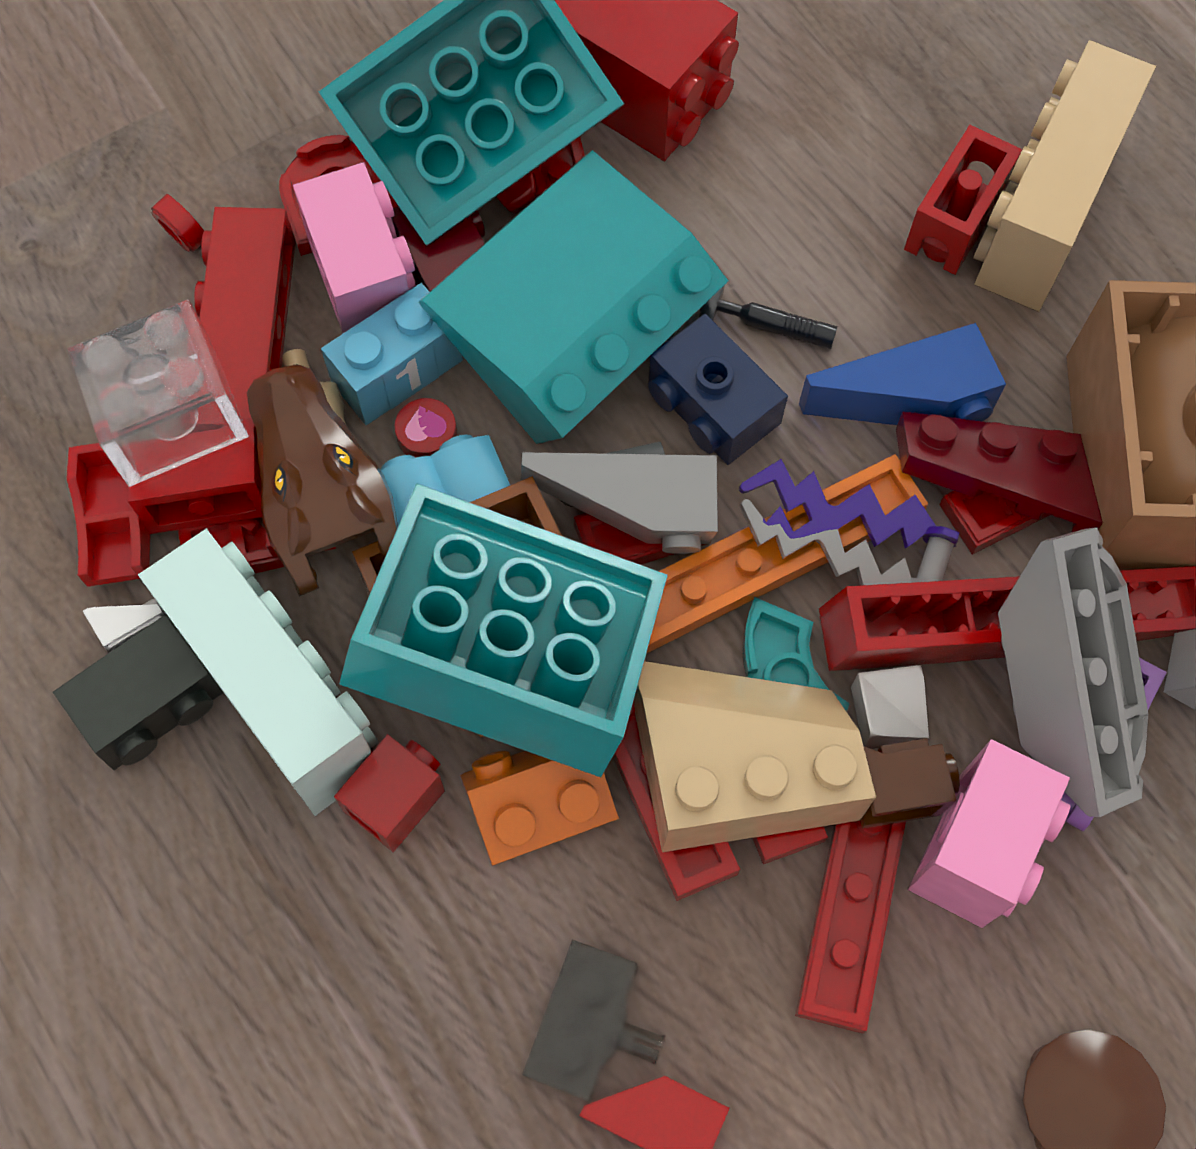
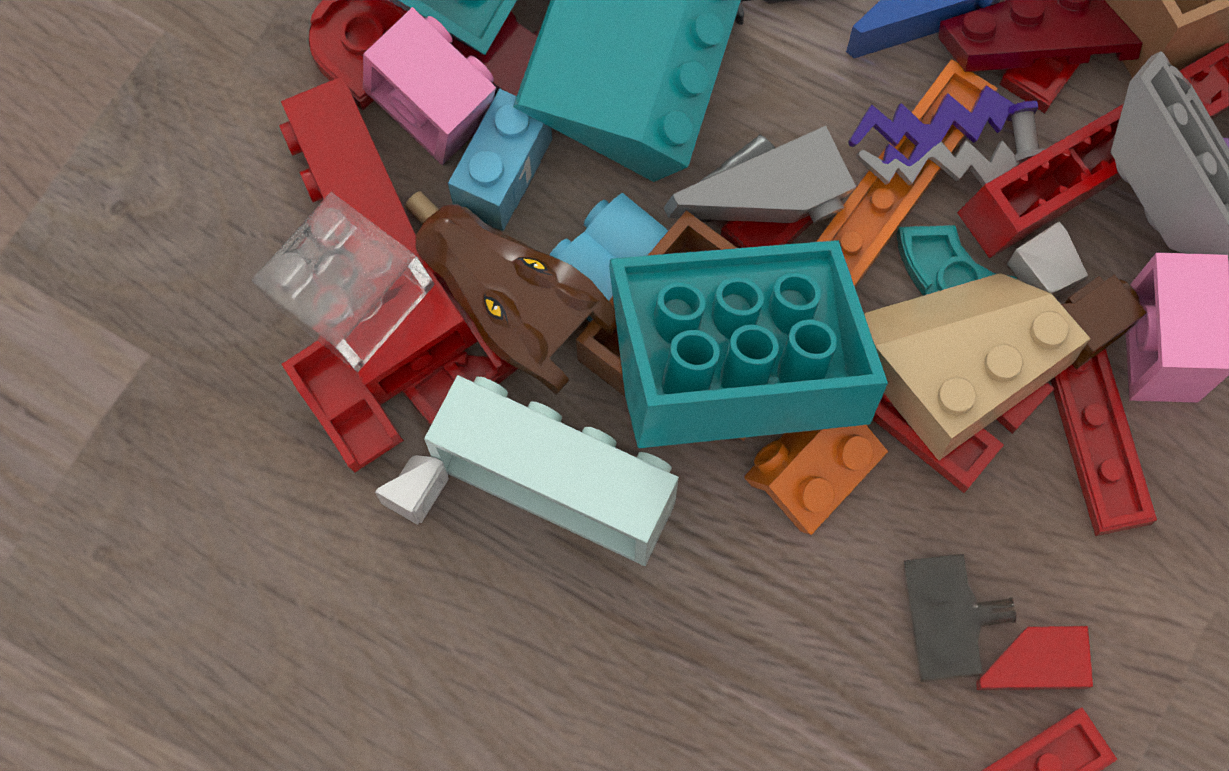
camera: 25 degrees left, 5 degrees up
pearl dark grey brick [53,614,223,770] -> none
red tile [151,194,204,252] -> none
red brick [334,734,445,853] -> none
red tile [394,398,457,458] -> none
dark blue brick [648,313,788,465] -> none

